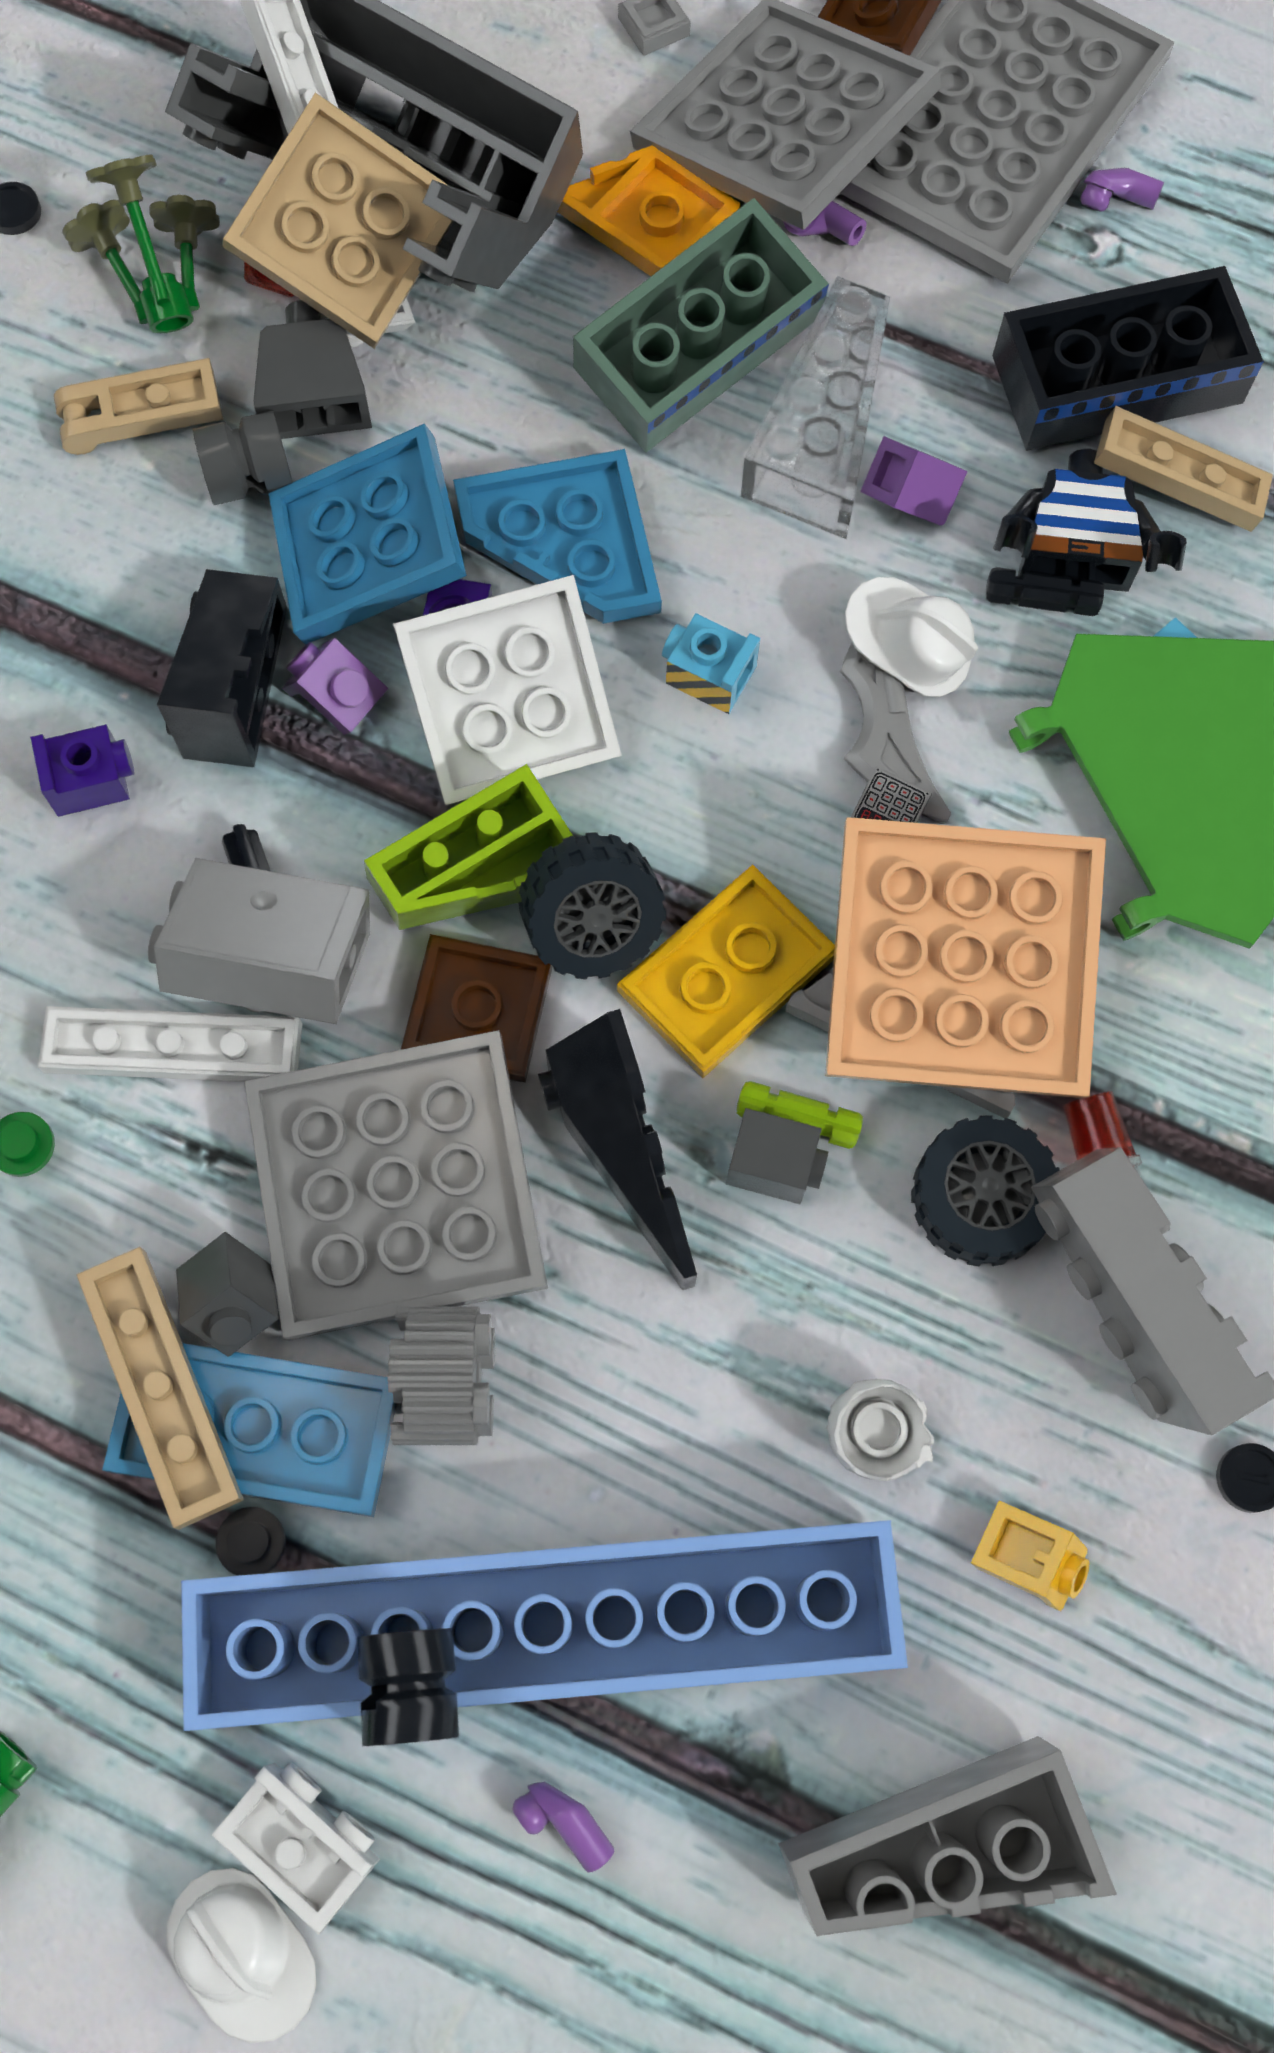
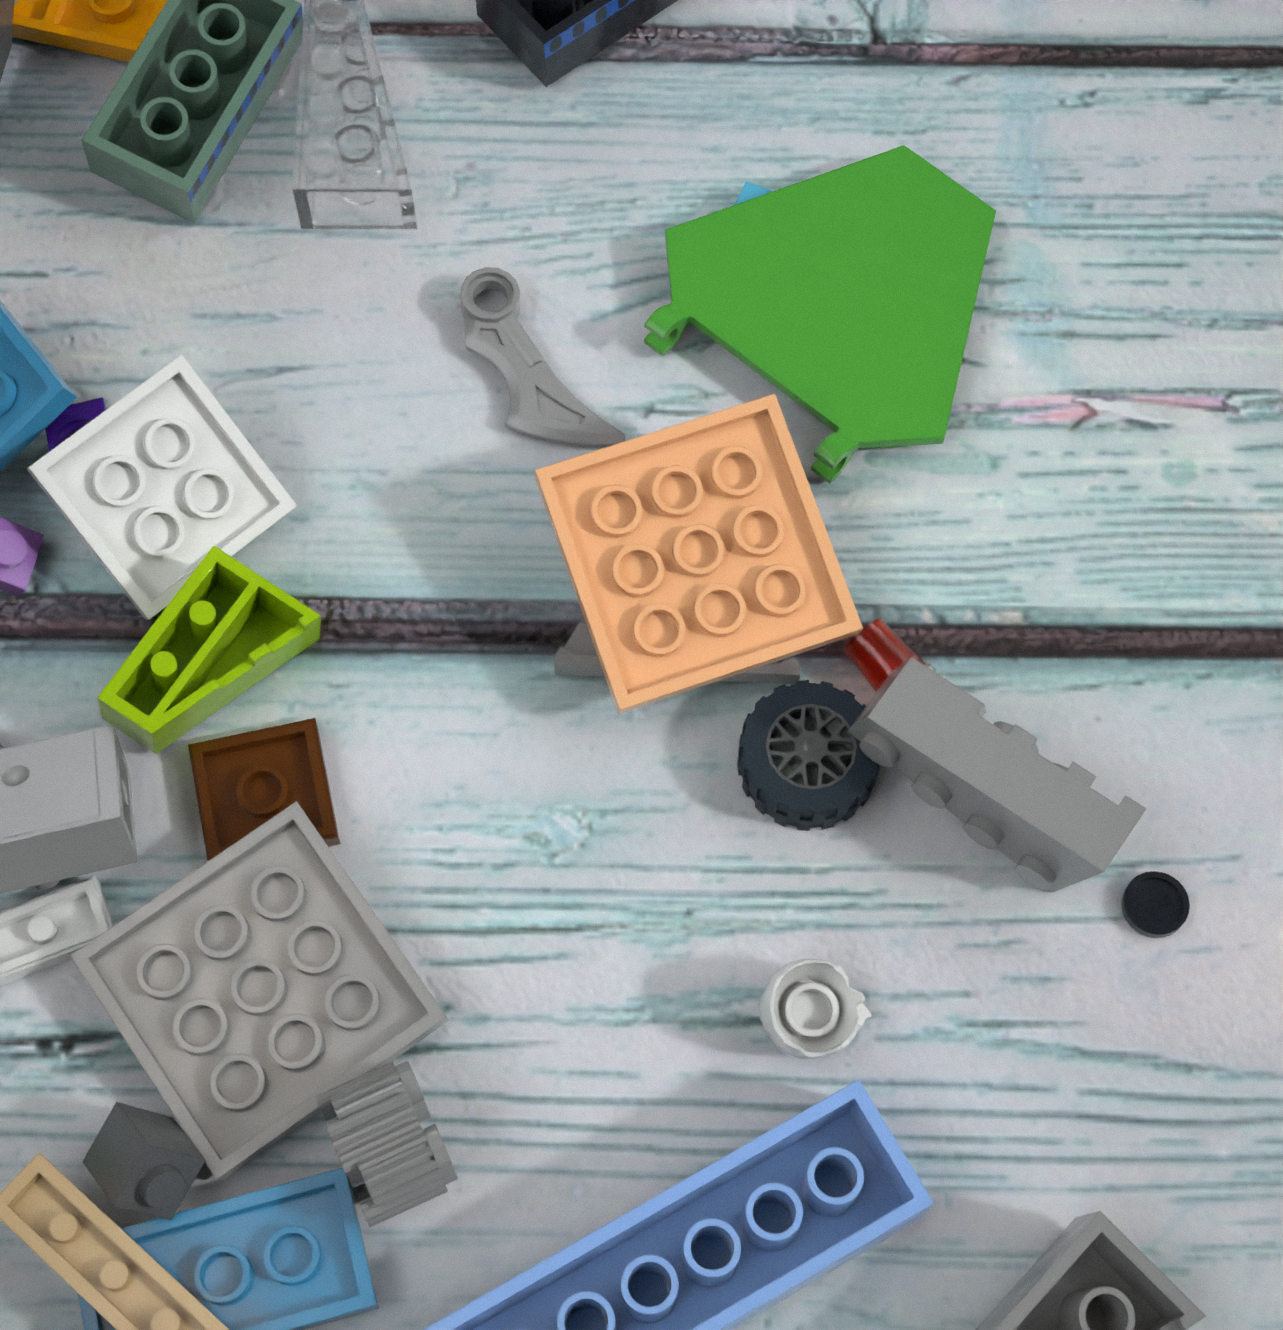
camera: 25 degrees left, 5 degrees down
dark azure plate [453,449,662,624] -> none
black wheel [518,832,667,979] -> none
black wedge [538,1009,697,1290] -> none
yellow tile [617,864,835,1078] -> none
medium azure brick [662,613,761,714] -> none
dark grey brick [726,1108,829,1204] -> none
lime axle [736,1081,863,1149] -> none
white piece [844,577,978,697] -> none
tile [851,766,932,823] -> none
medium lavender panel [860,436,968,526] -> none
yellow bracket [971,1500,1090,1611] -> none
black axle [986,567,1104,616] -> none
torso [993,449,1187,592] -> none
tan plate [1094,406,1273,532] -> none

